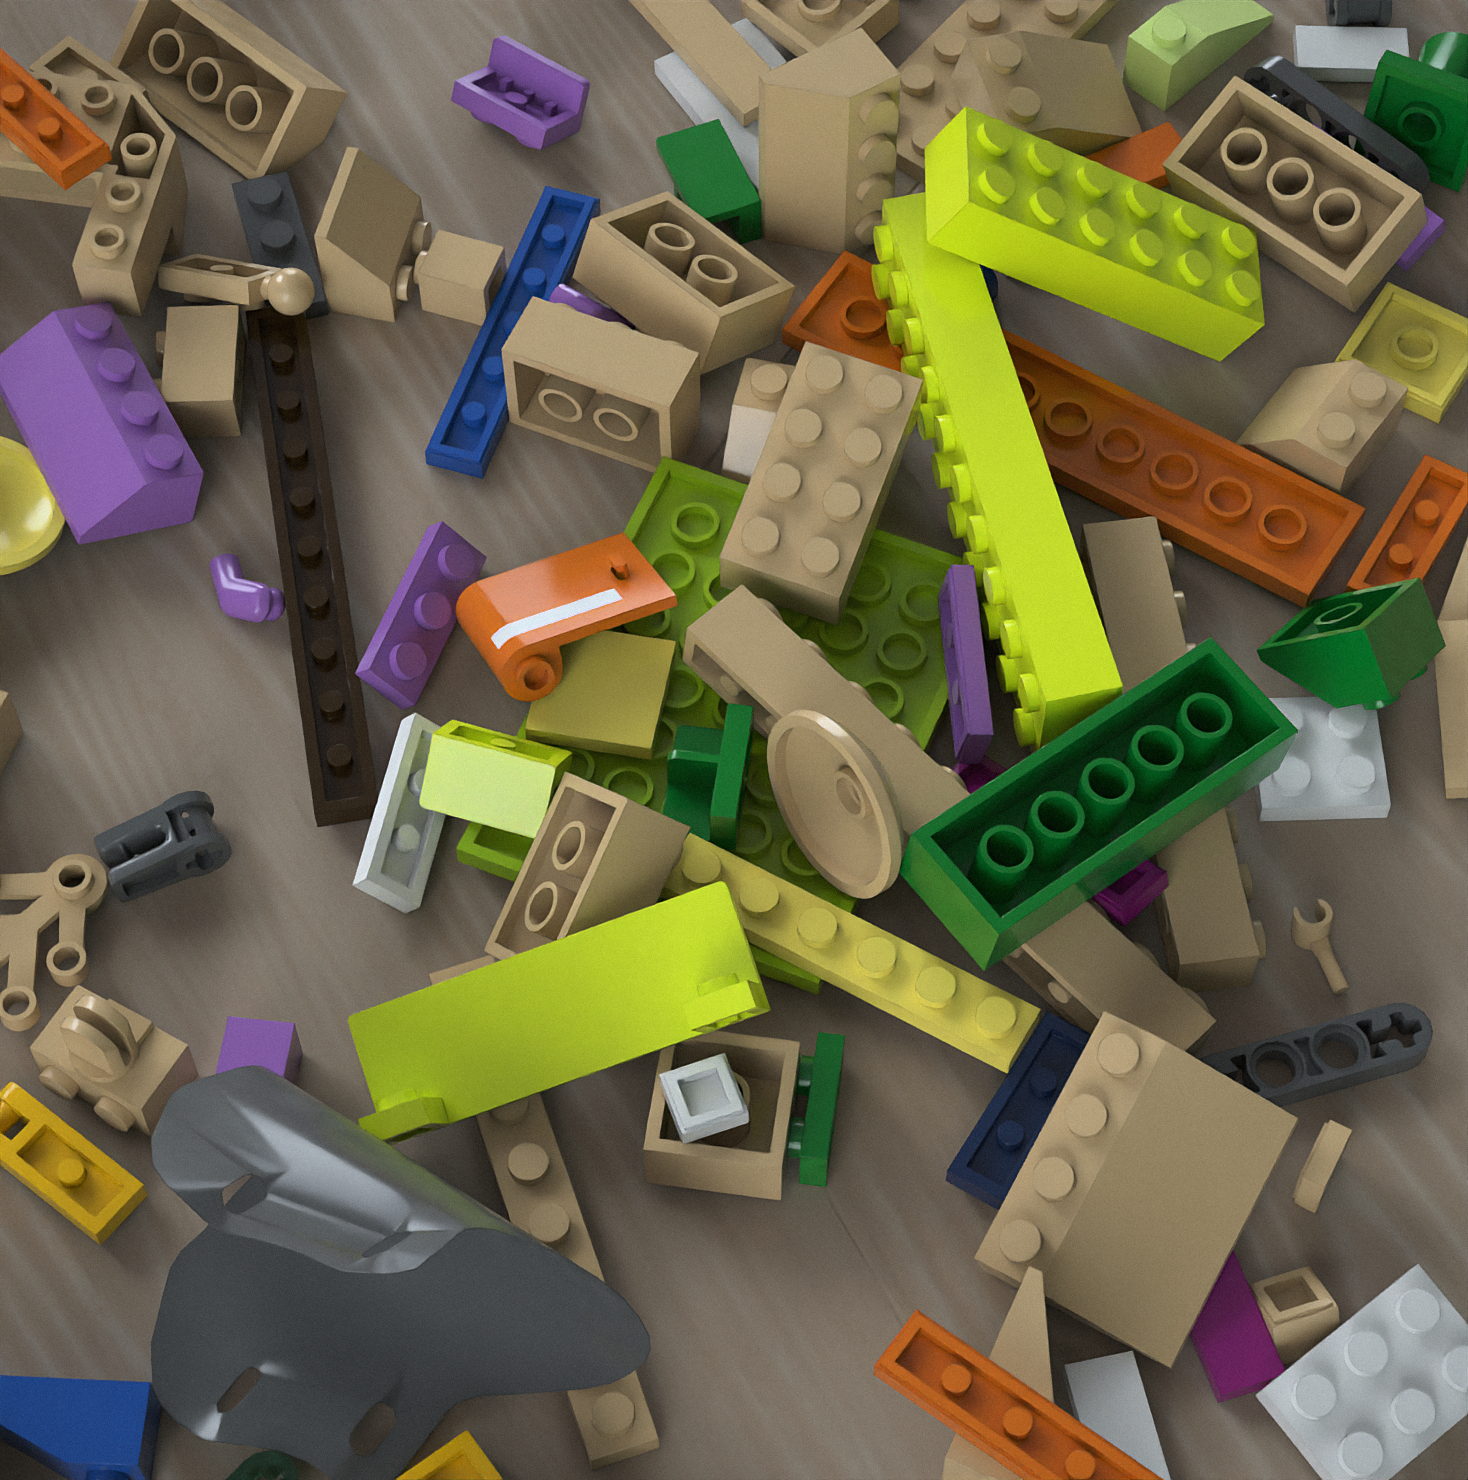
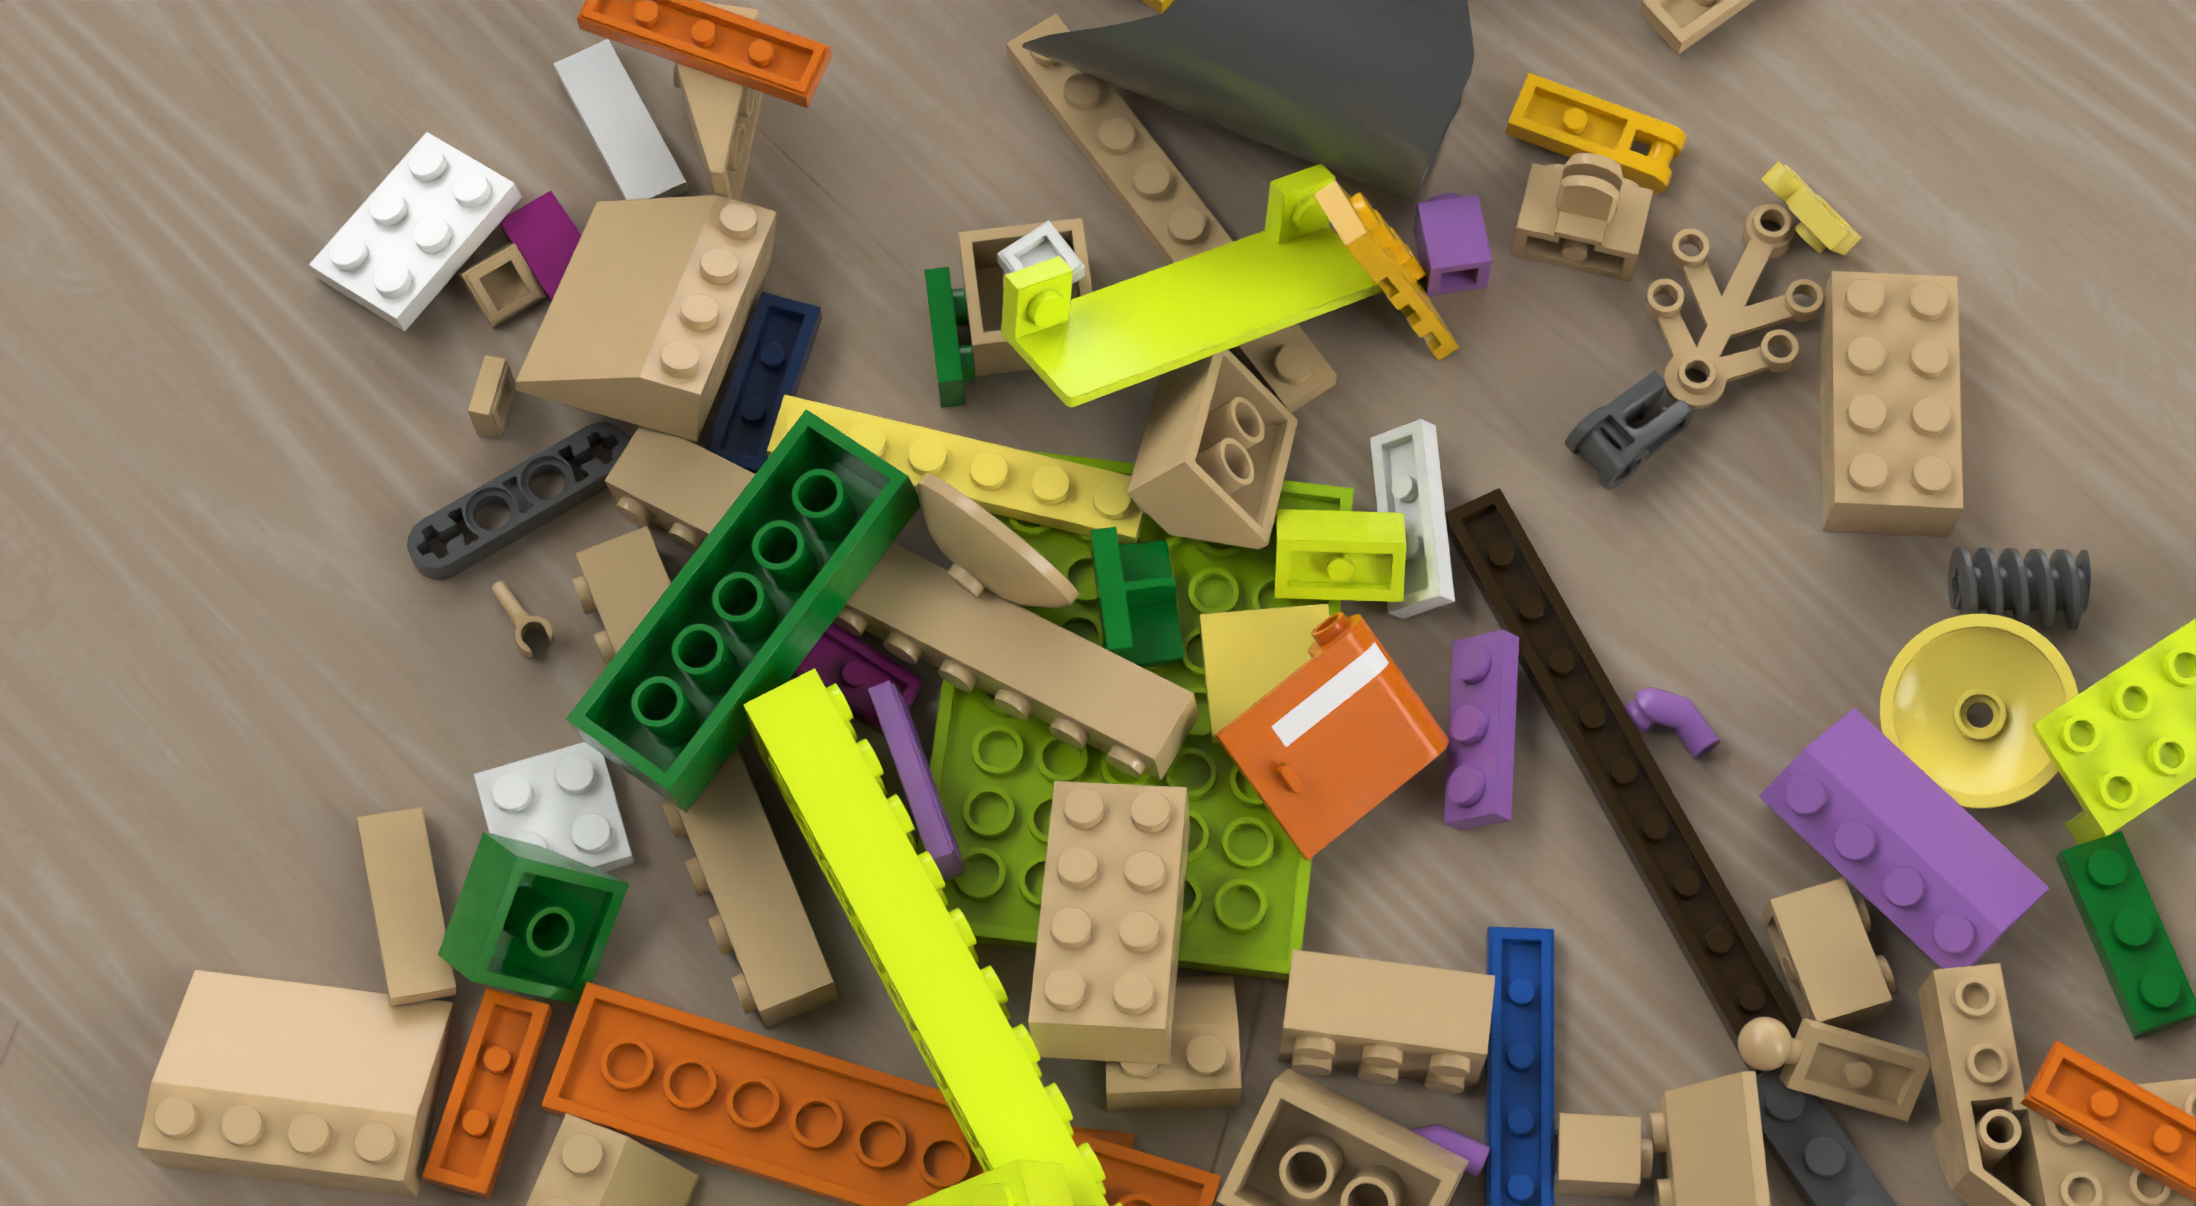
camera: 165 degrees right, 10 degrees up
none -> yellow wing [1314,180,1460,361]

